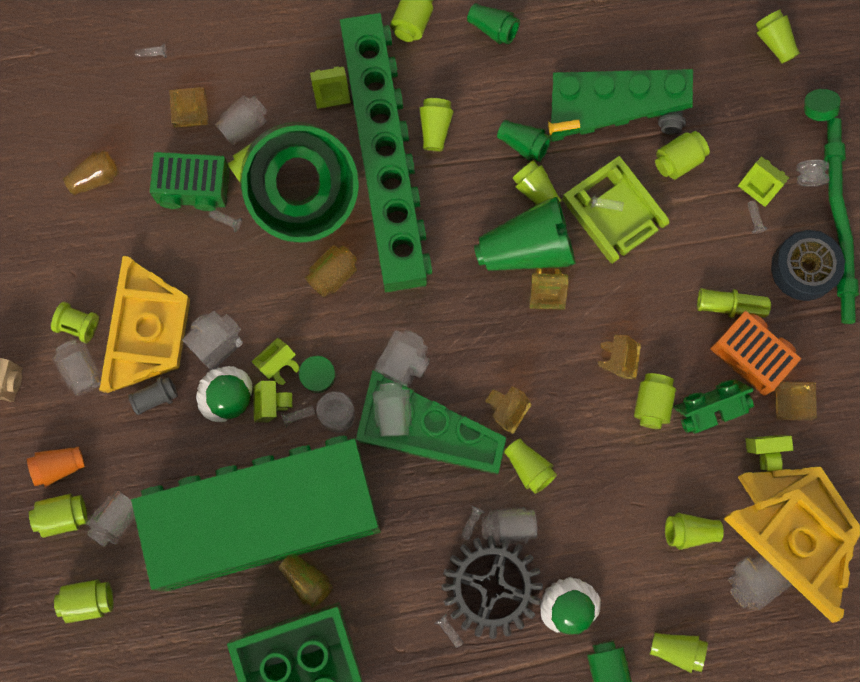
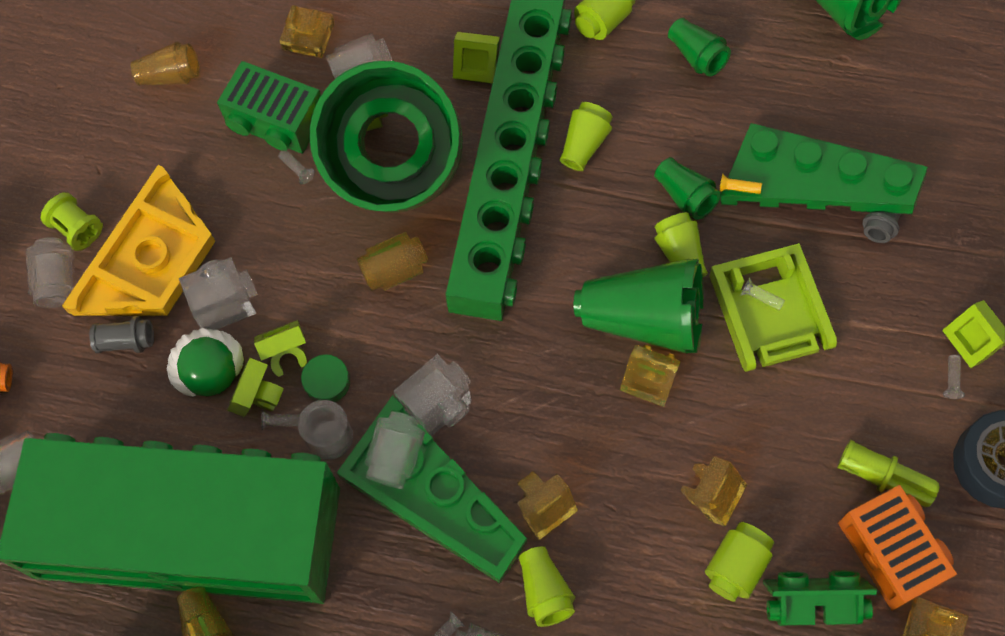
camera: 25 degrees right, 10 degrees down
lime brick [655,131,710,180] -> none

